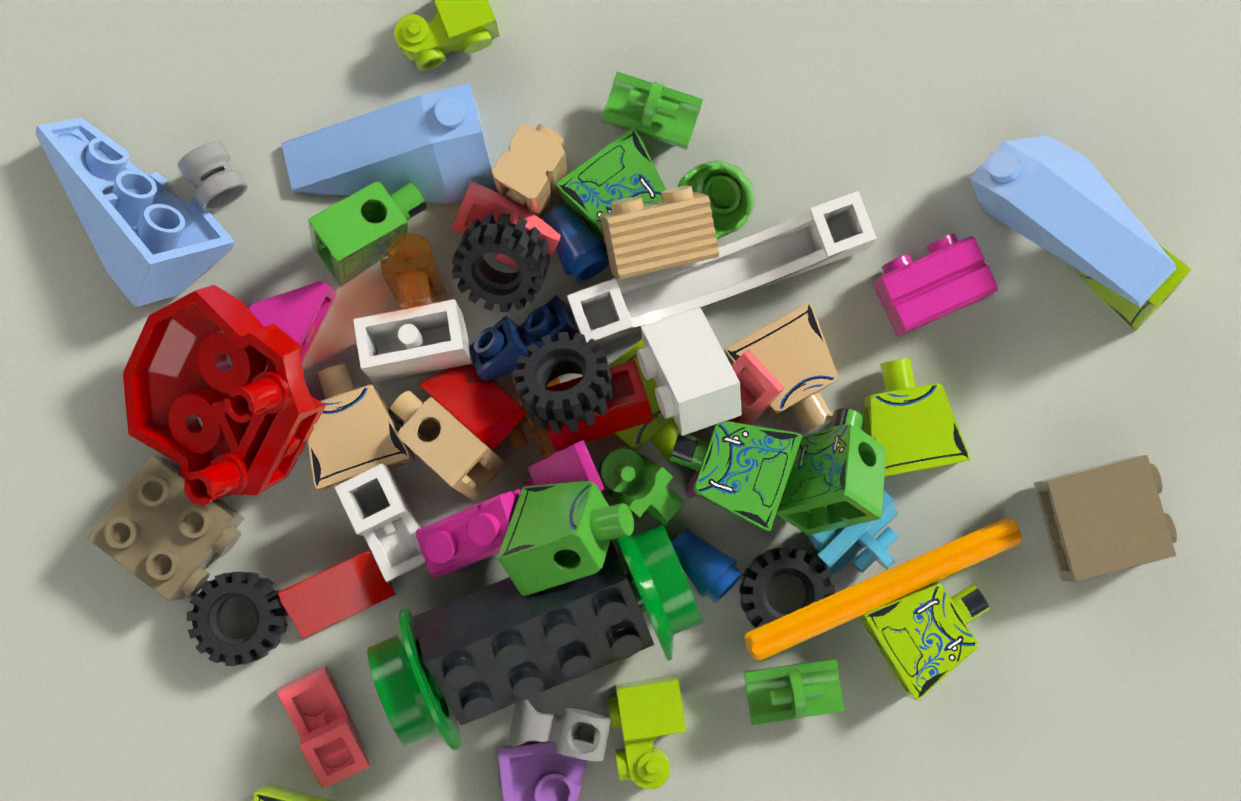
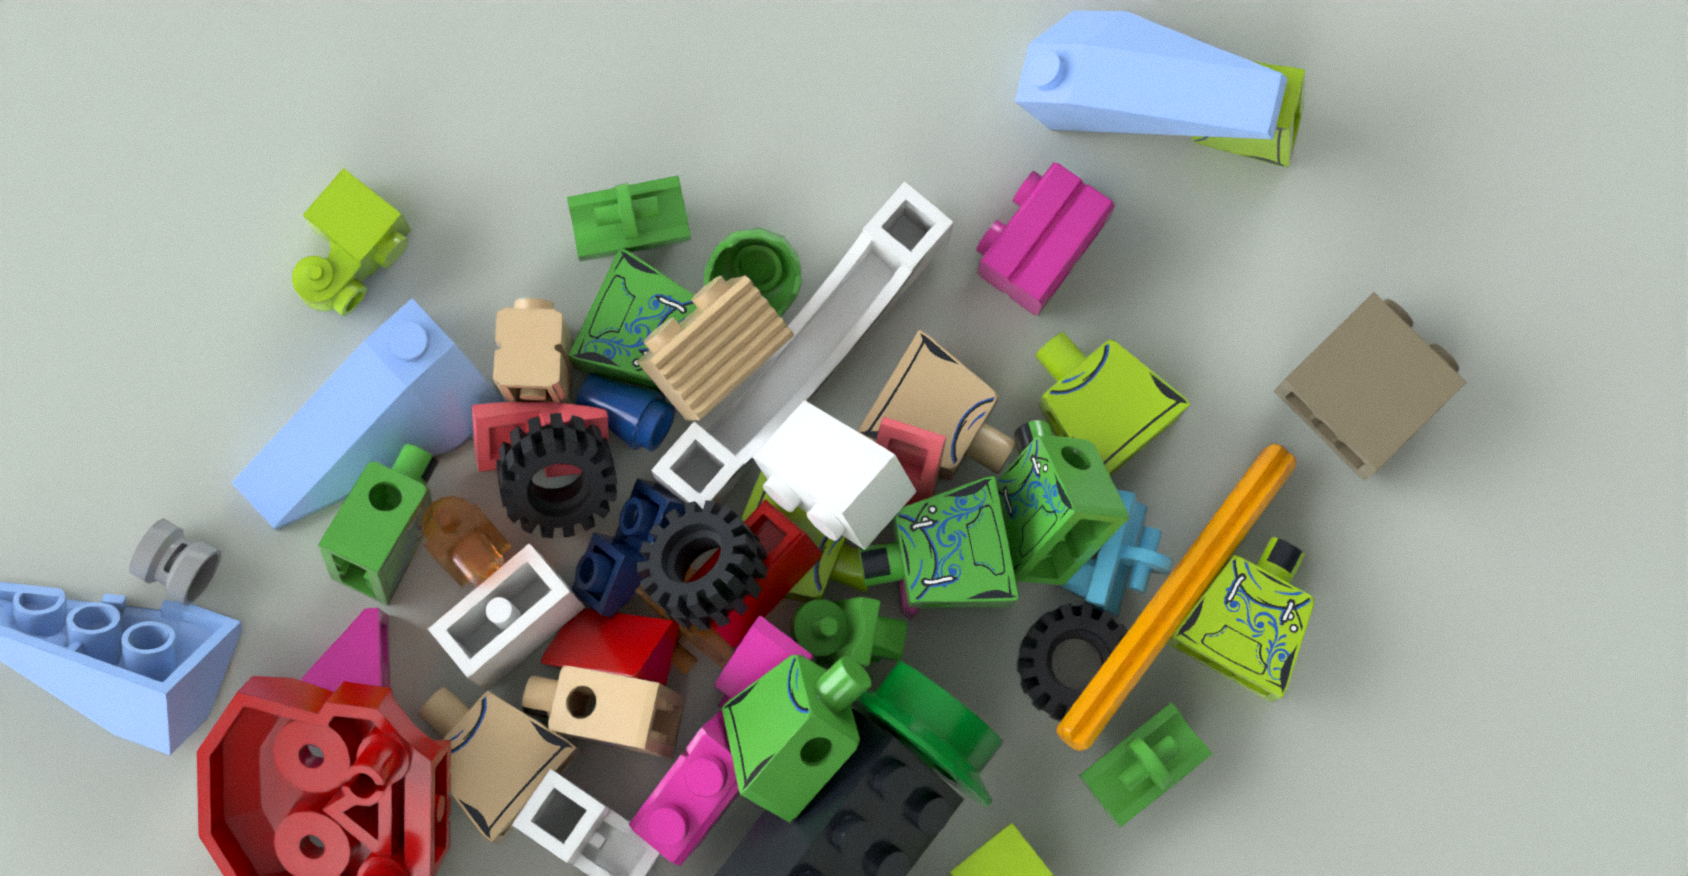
camera: 30 degrees left, 5 degrees down
blue cone [671,528,743,603] -> none

